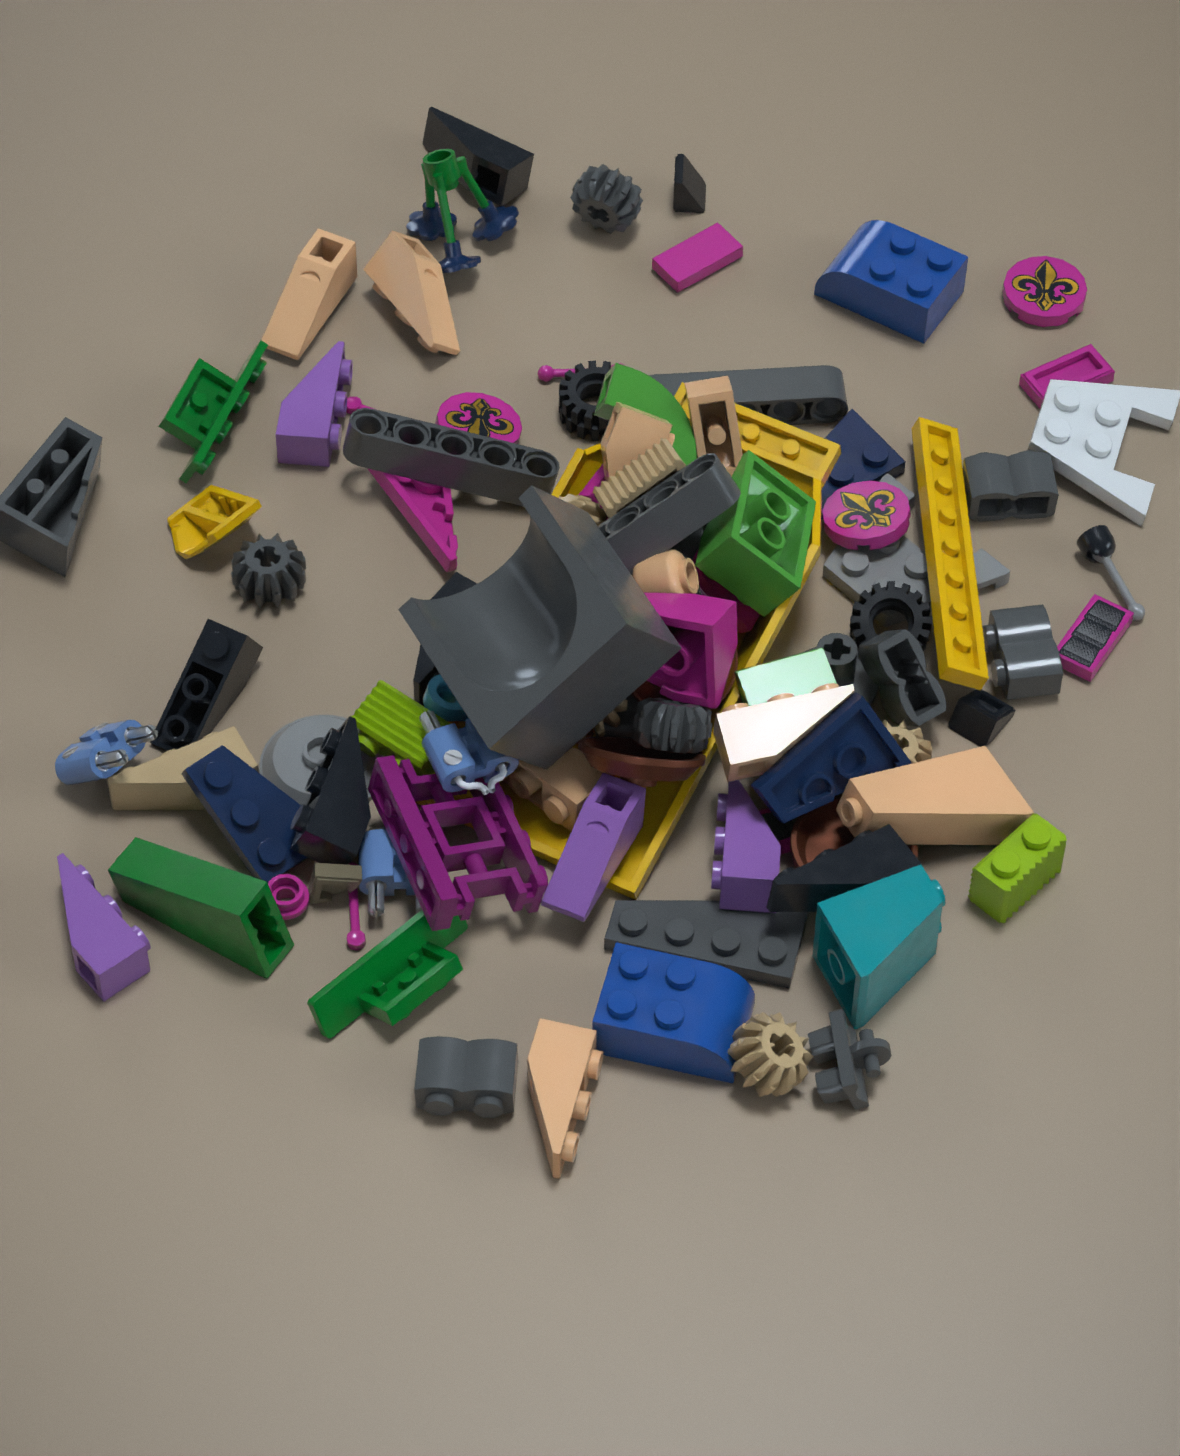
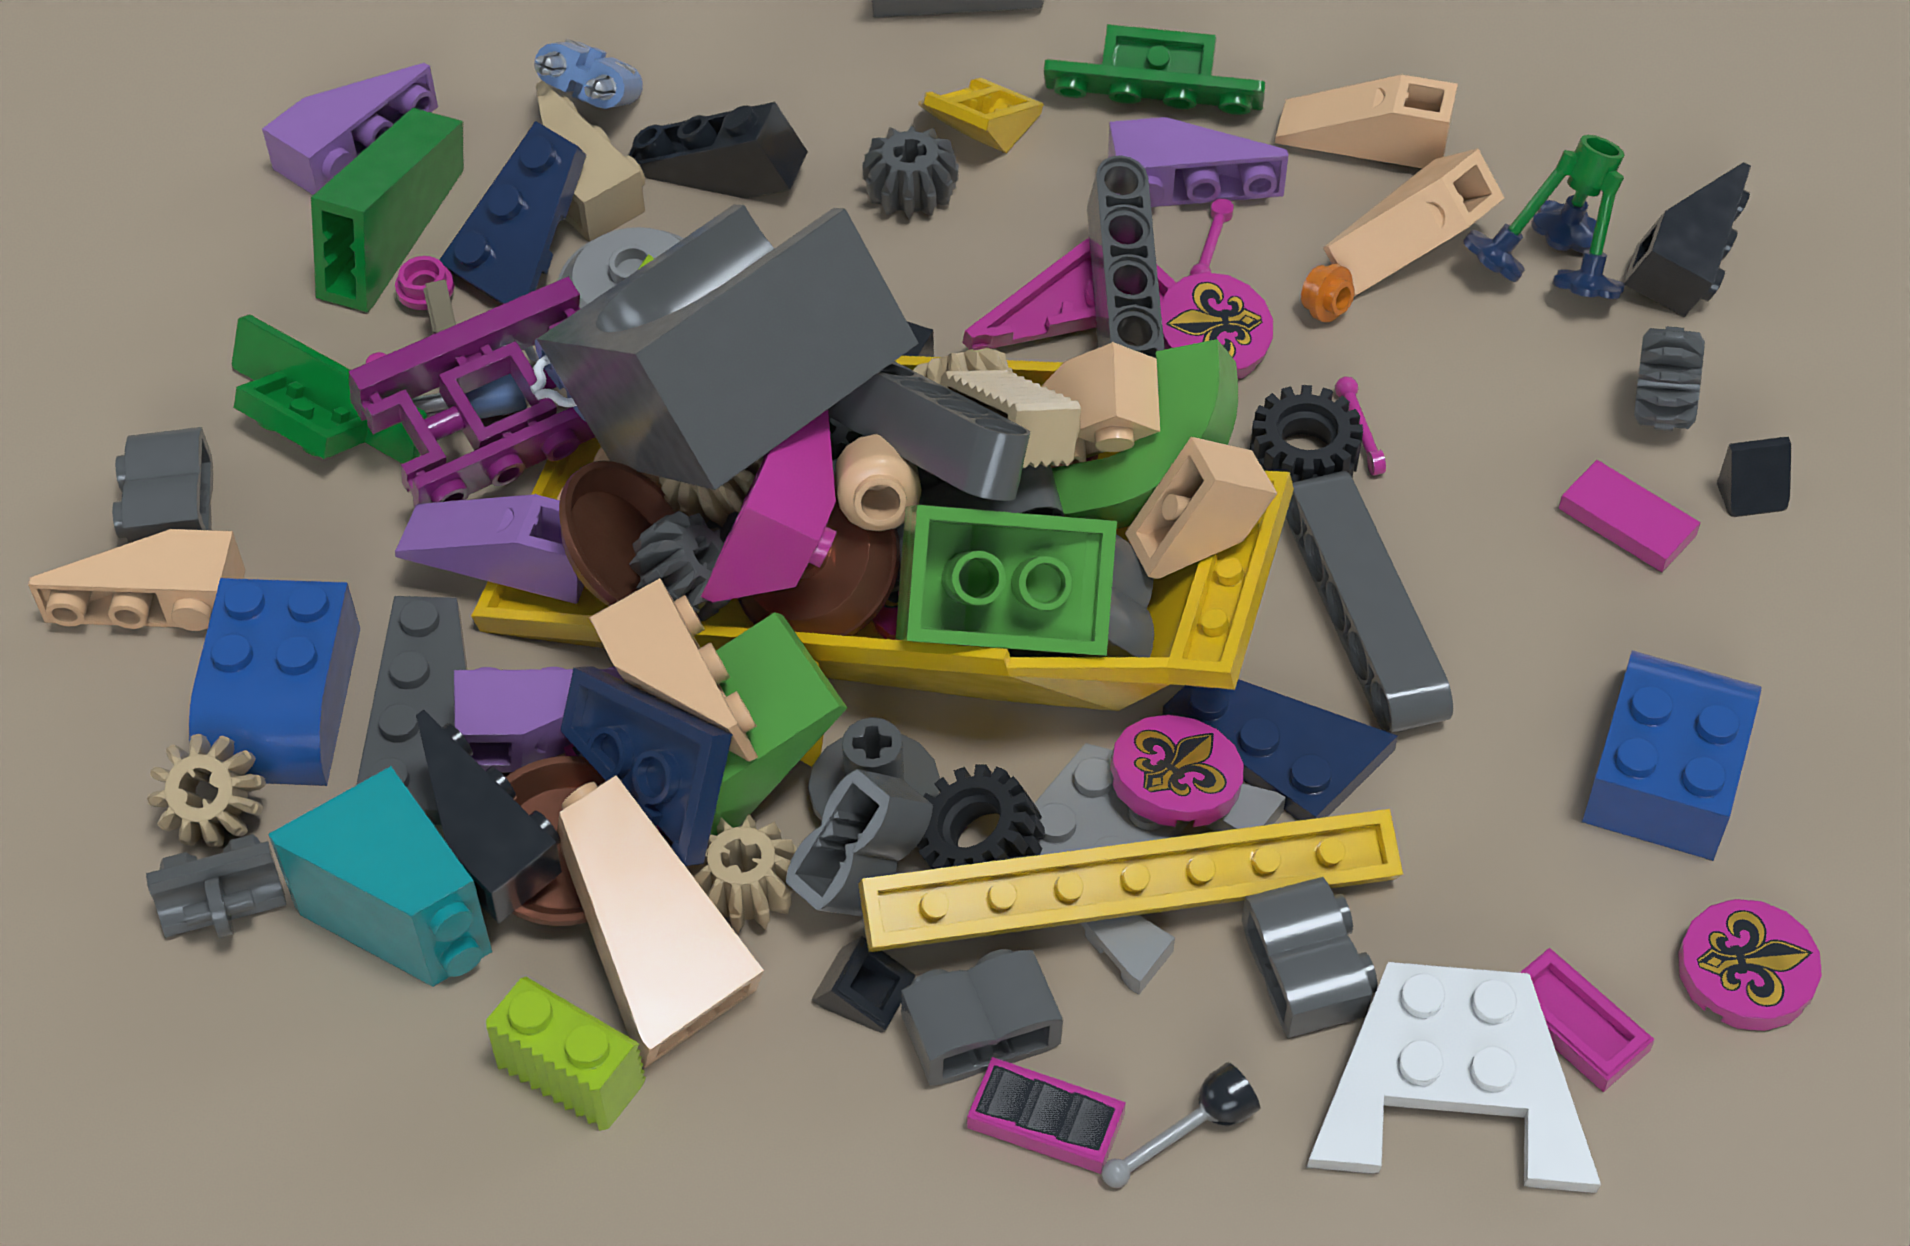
camera: 80 degrees right, 0 degrees up
black slope [290,716,371,865] -> none
none -> orange plate [1301,264,1355,323]

